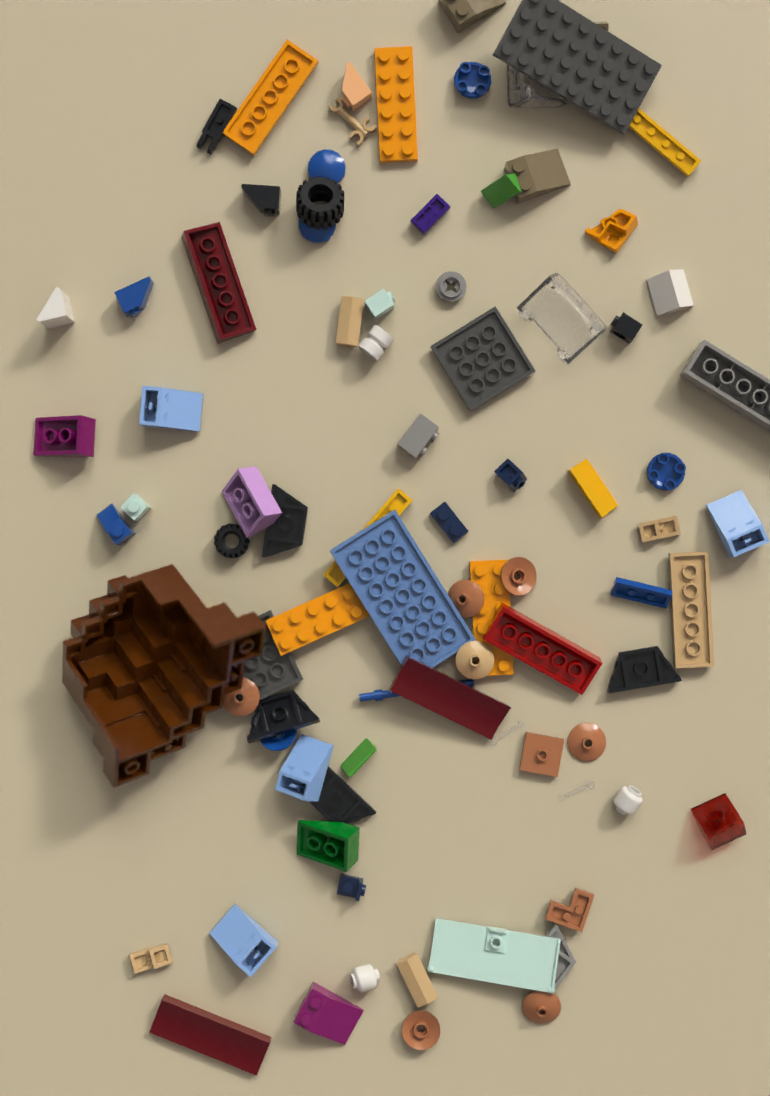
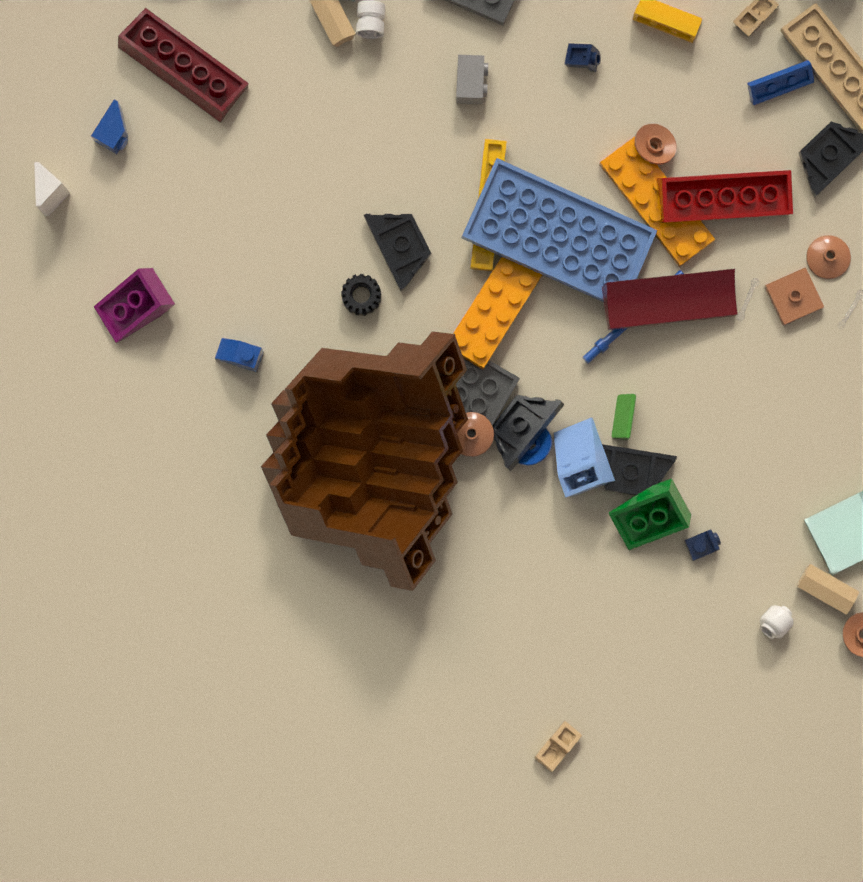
camera: 30 degrees left, 5 degrees down
light aqua brick [121,493,151,521] -> none
light blue slope [139,386,203,432] -> none
dark red arch [149,994,272,1076] -> none
light blue slope [209,904,278,977] -> none
lavender slope [222,466,282,538] -> none
magenta slope [293,982,364,1045] -> none
dark blue plate [430,502,468,543] -> none
nougat dish [448,580,484,618] -> none
tan dish [456,641,494,679] -> none

